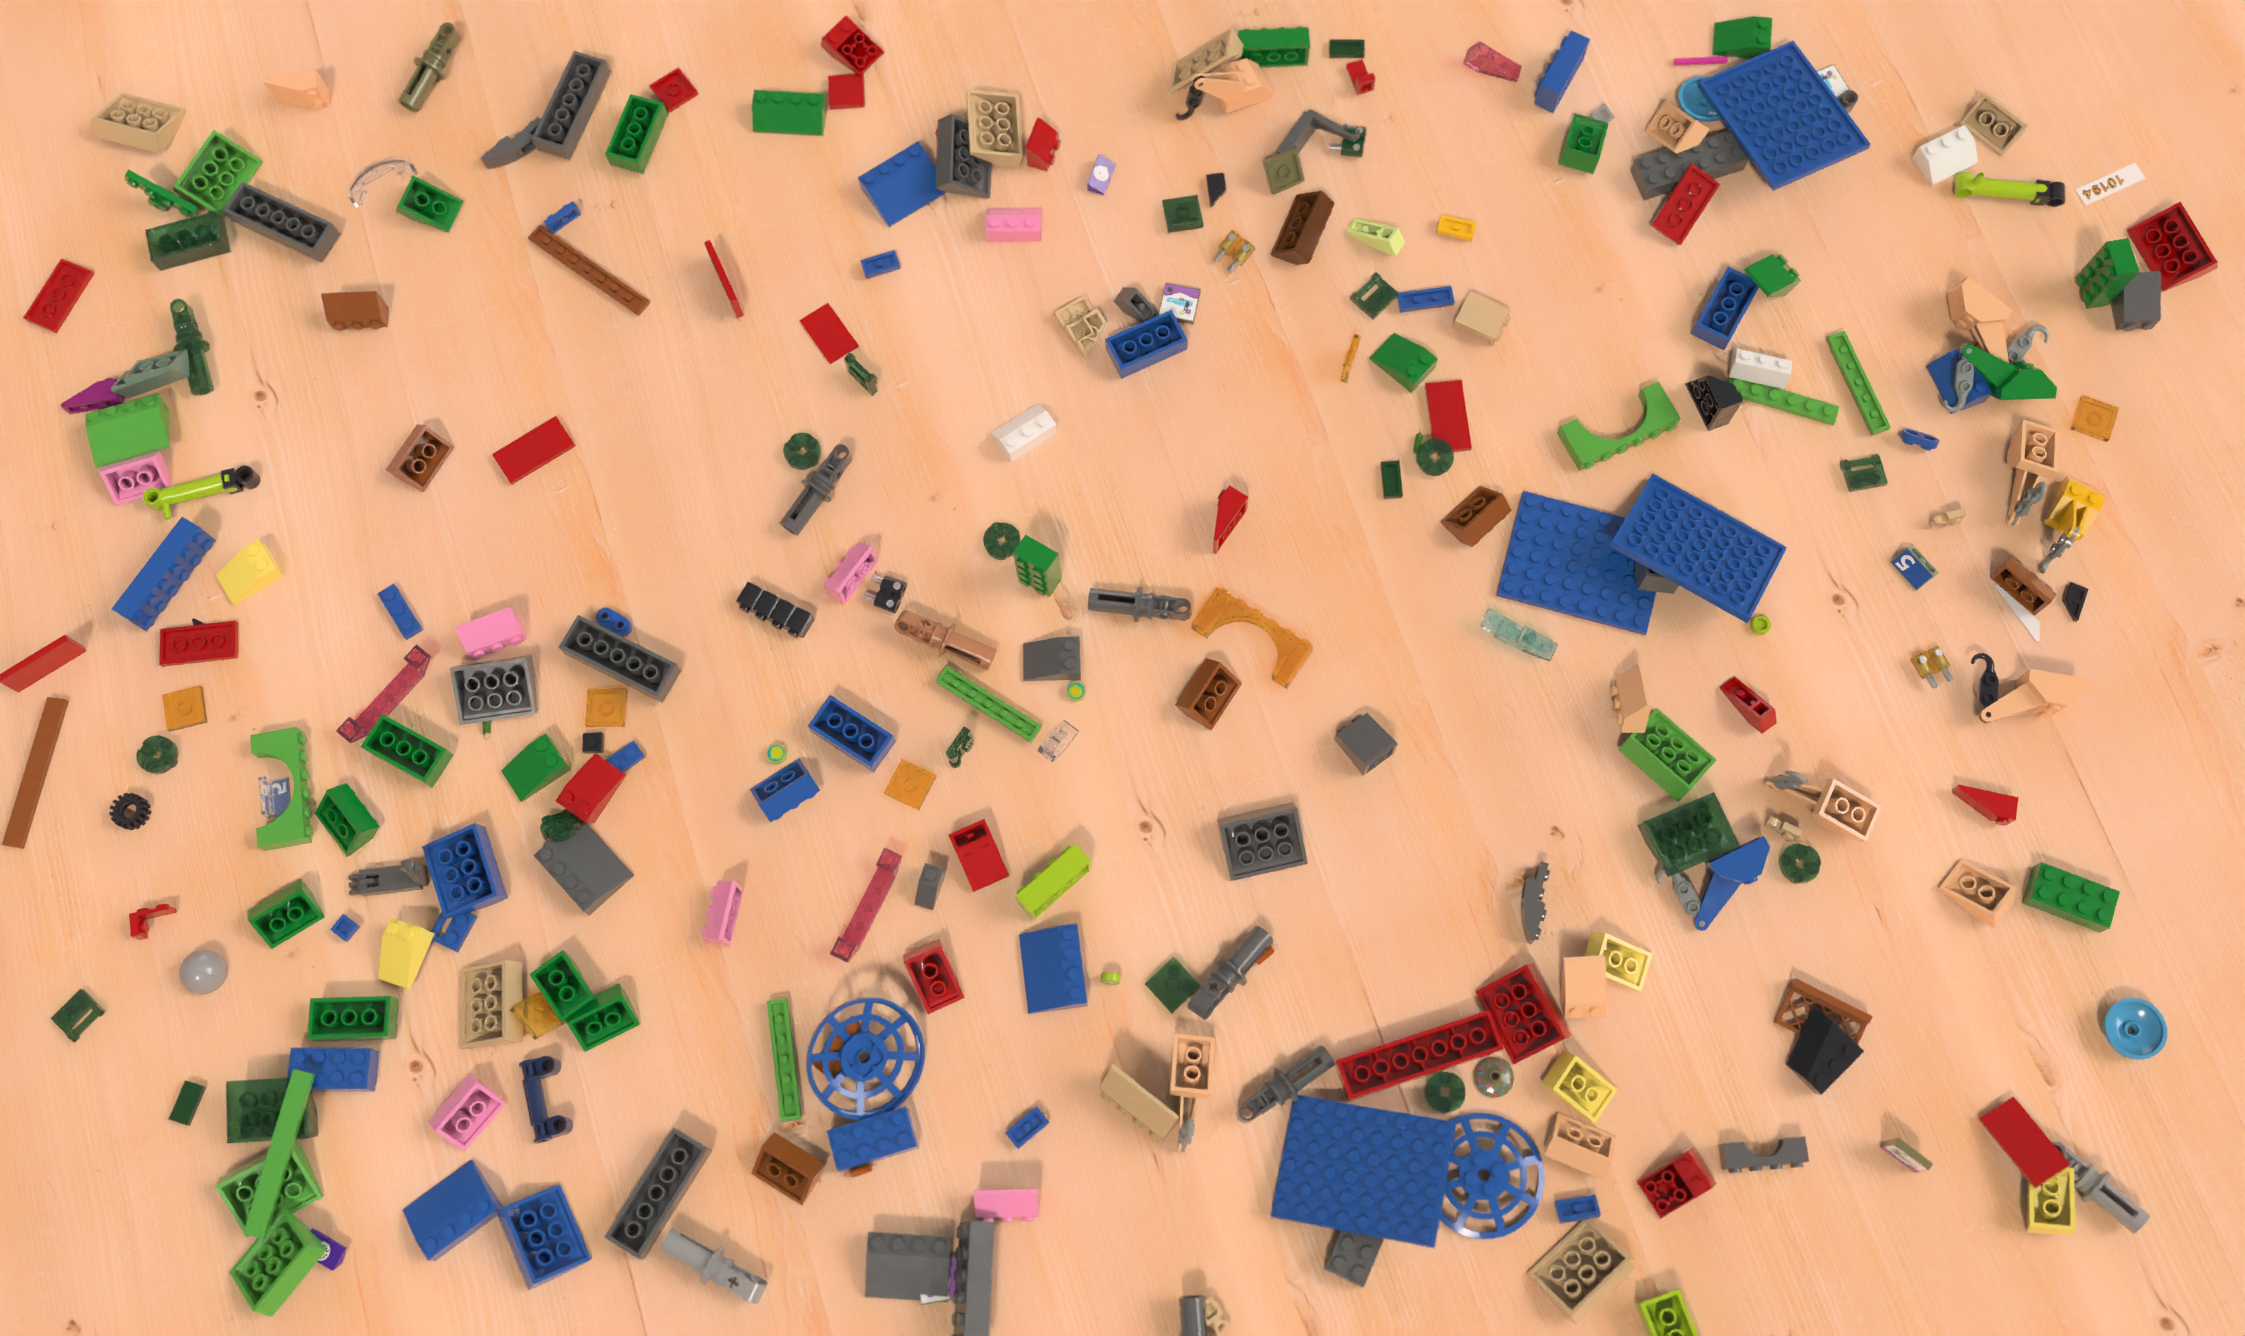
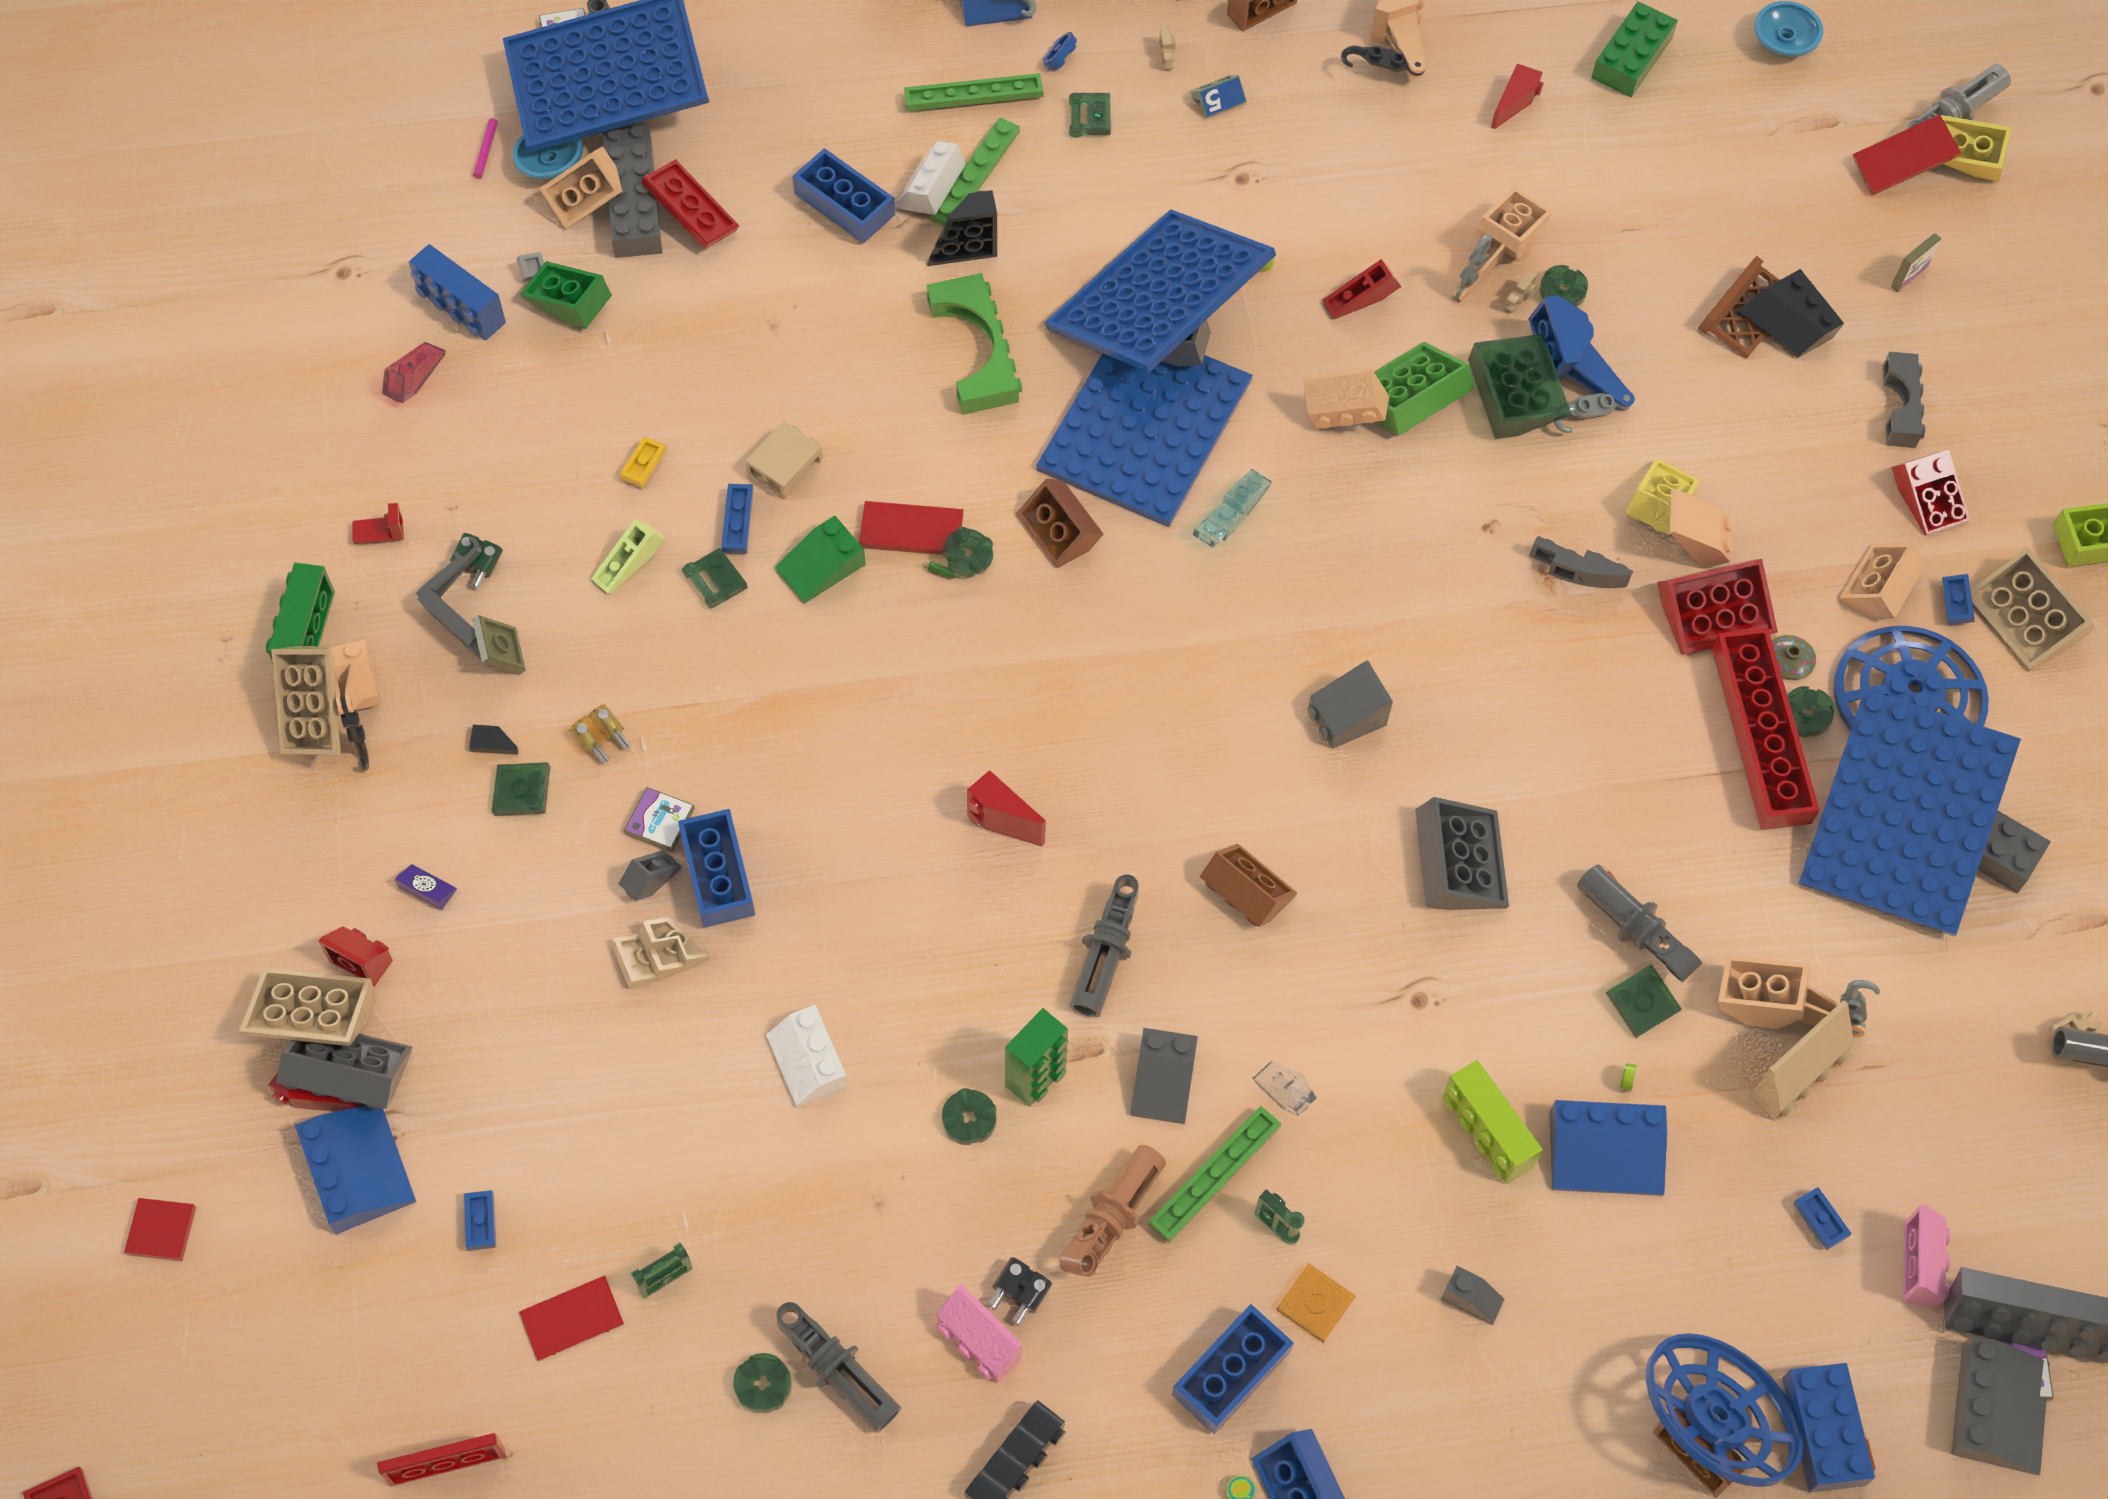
camera: 85 degrees left, 10 degrees down
green slope [752,90,827,136] -> none
red slope [821,15,884,76] -> none
clear pink slope [830,848,903,963] -> none
red slope [903,939,965,1014] -> none
red slope [949,819,1009,892] -> none
bright pink slope [986,208,1042,242] -> none
lime tile [1066,682,1086,702] -> none
clear yellow arch [1191,587,1313,689] -> none
dark grey piece [1236,1045,1335,1124] -> none
reddish brown slope [1270,190,1335,265] -> none
dark green tile [1329,39,1365,58] -> none
clear yellow tile [1340,334,1361,383] -> none
dark green tile [1380,461,1403,499] -> none
light yellow slope [1541,1051,1617,1123] -> none
green slope [1712,16,1772,59] -> none
green slope [1744,254,1801,297] -> none
clear yellow piece [1910,646,1954,689] -> none
light nougat slope [1939,859,2017,928] -> none
white sticker [1995,584,2040,642] -> none

